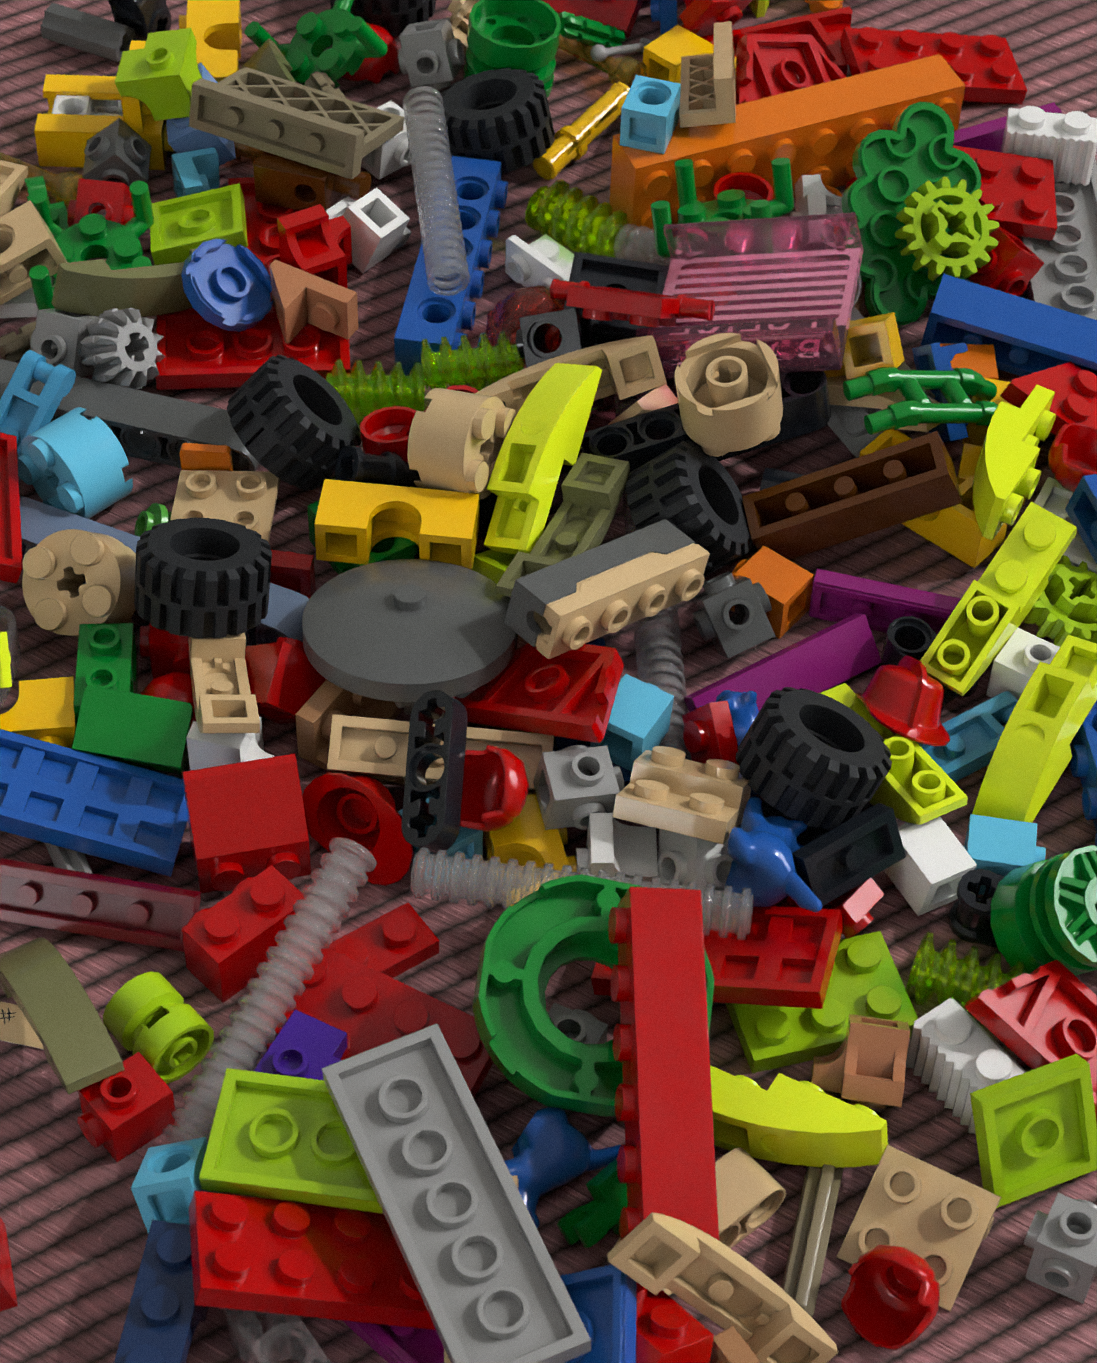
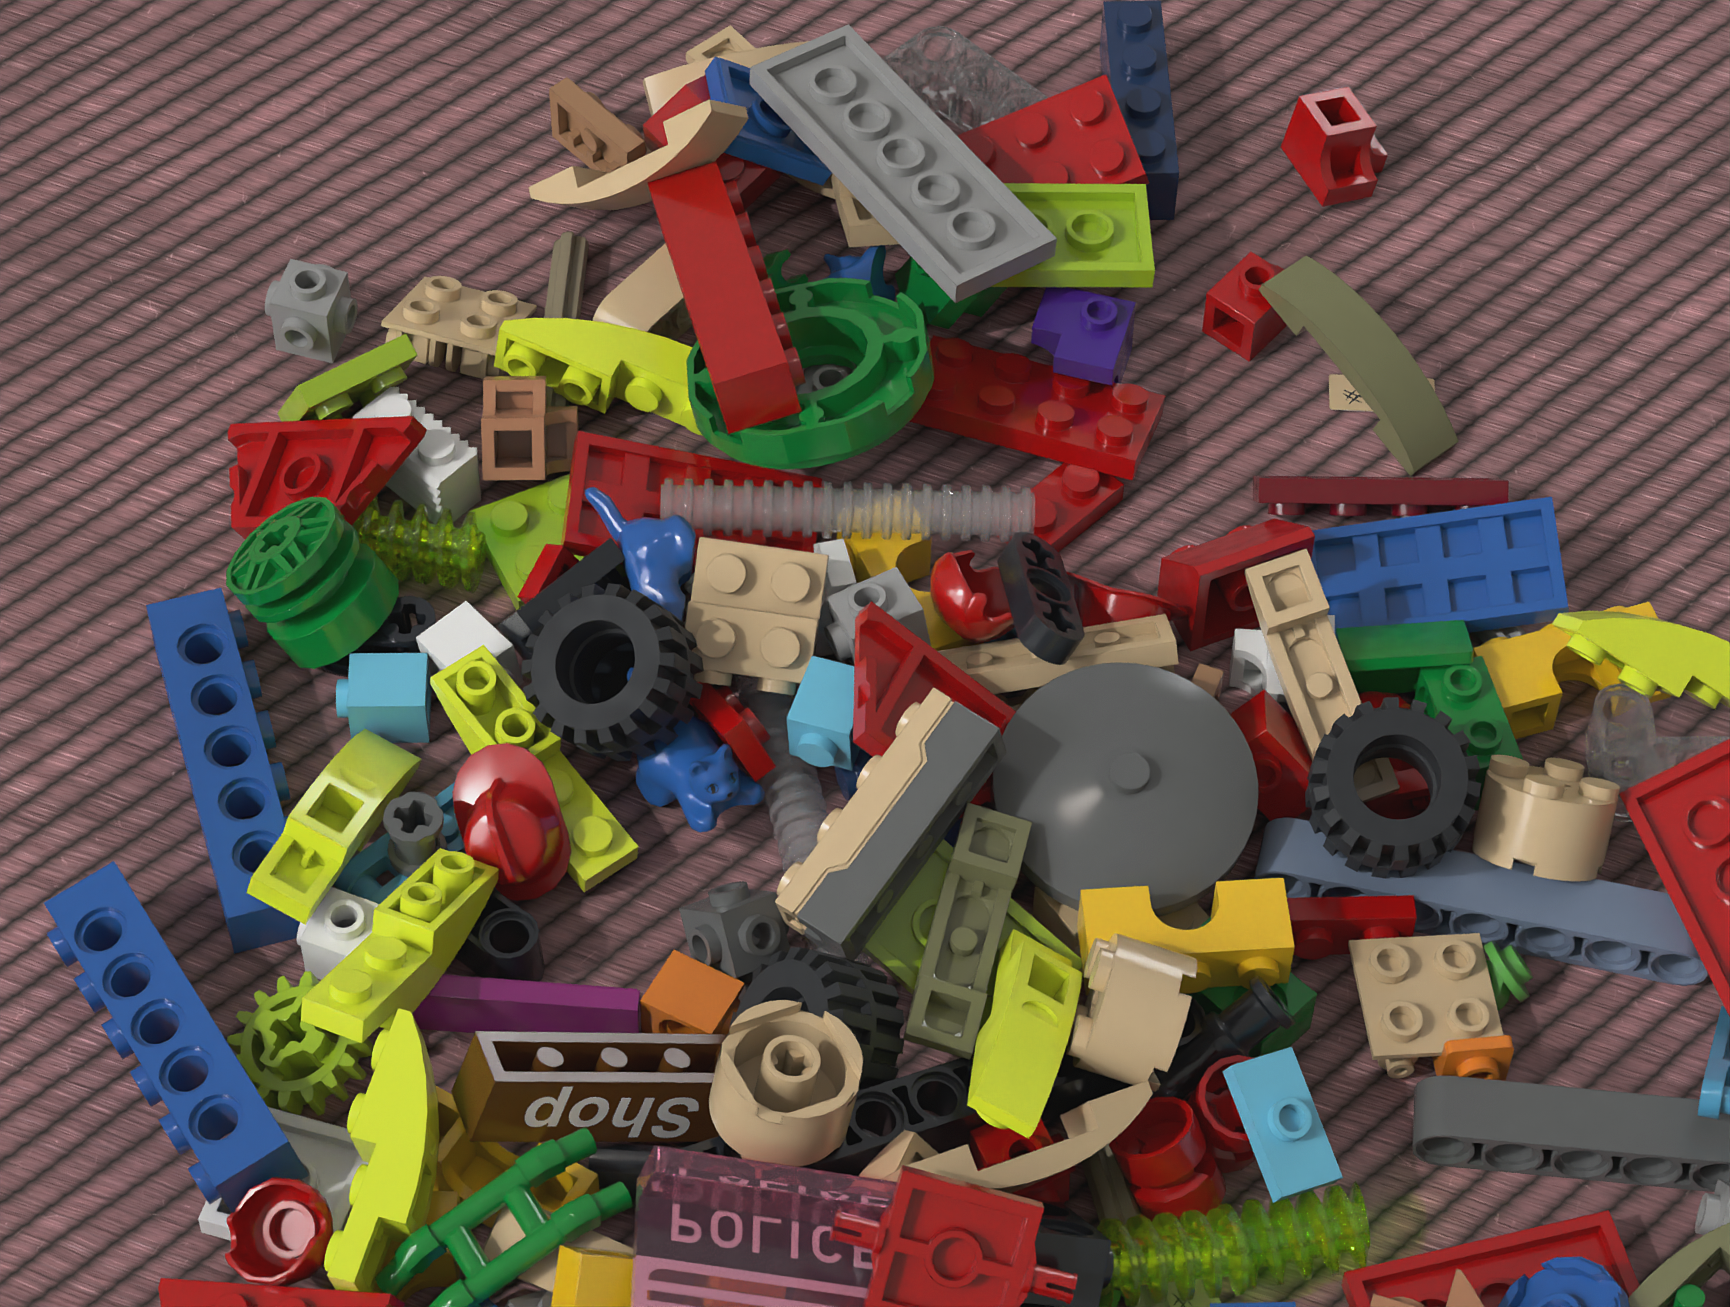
camera: 170 degrees right, 5 degrees up
medium azure brick [18,407,133,519] -> none
light grey gear [79,308,166,390] -> none
lime wheel [103,971,214,1084] -> none
medium azure brick [131,1137,223,1234] -> none
clear piece [162,837,377,1143] -> none
red brick [182,865,312,1003] -> none
black tyre [227,355,362,490] -> none
magenta tile [684,614,882,712] -> none
red hair [841,1244,940,1350] -> none
none -> dark grey bush [383,792,448,877]
none -> medium azure plate [1223,1047,1343,1203]

